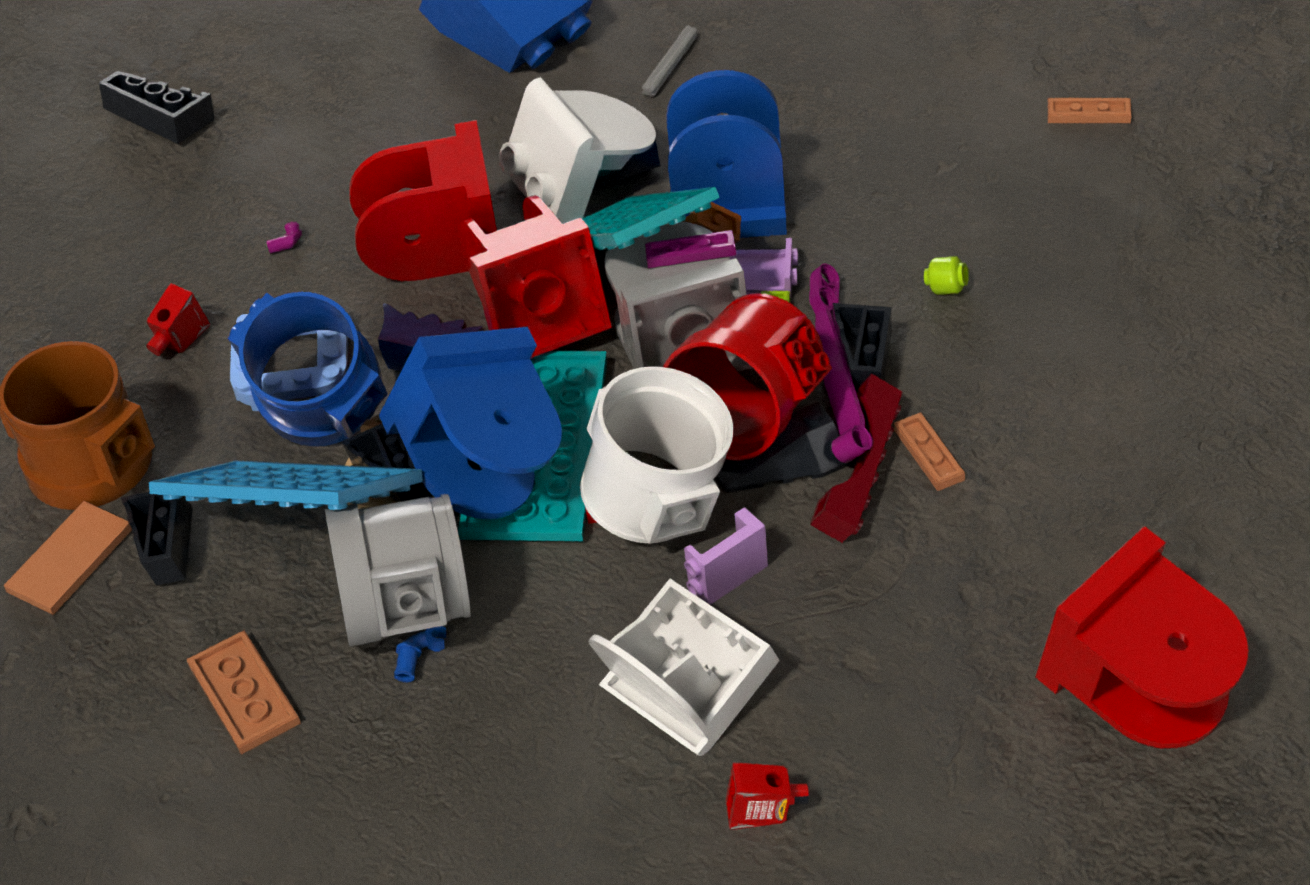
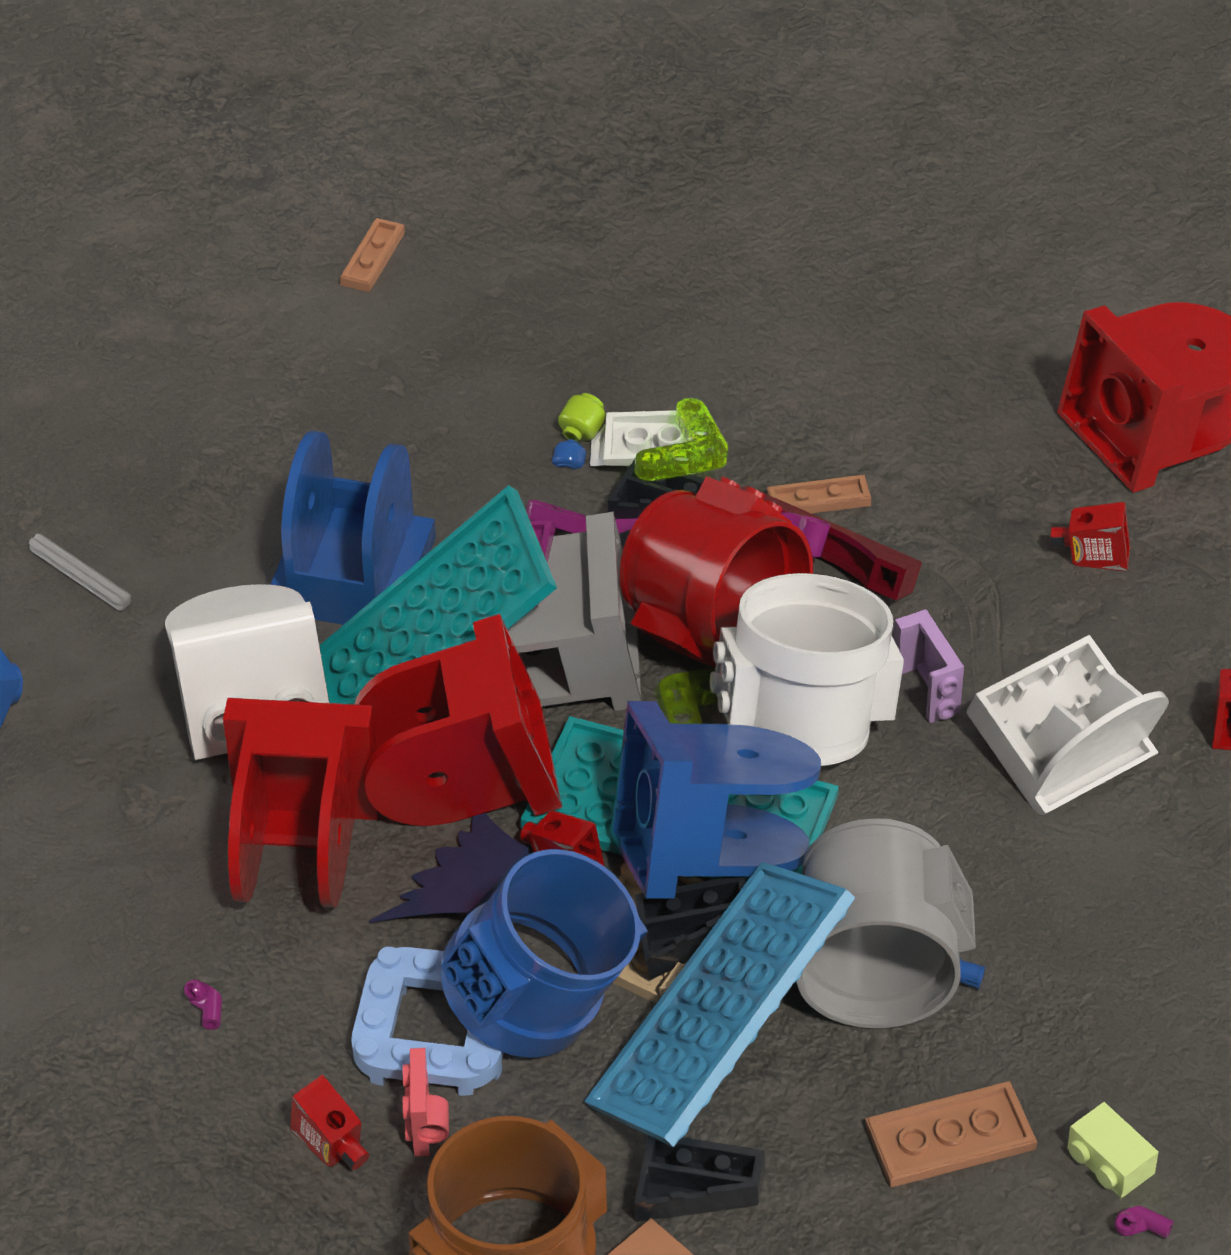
camera: 80 degrees left, 0 degrees up
none -> coral plate [403,1048,449,1157]
none -> blue piece [552,439,586,470]
none -> white slope [590,409,706,475]
none -> clear neon green beam [635,398,728,481]
none -> red torso [1051,502,1130,571]
none -> yellowish green brick [1067,1102,1159,1199]
none -> magenta arm [1114,1205,1174,1239]

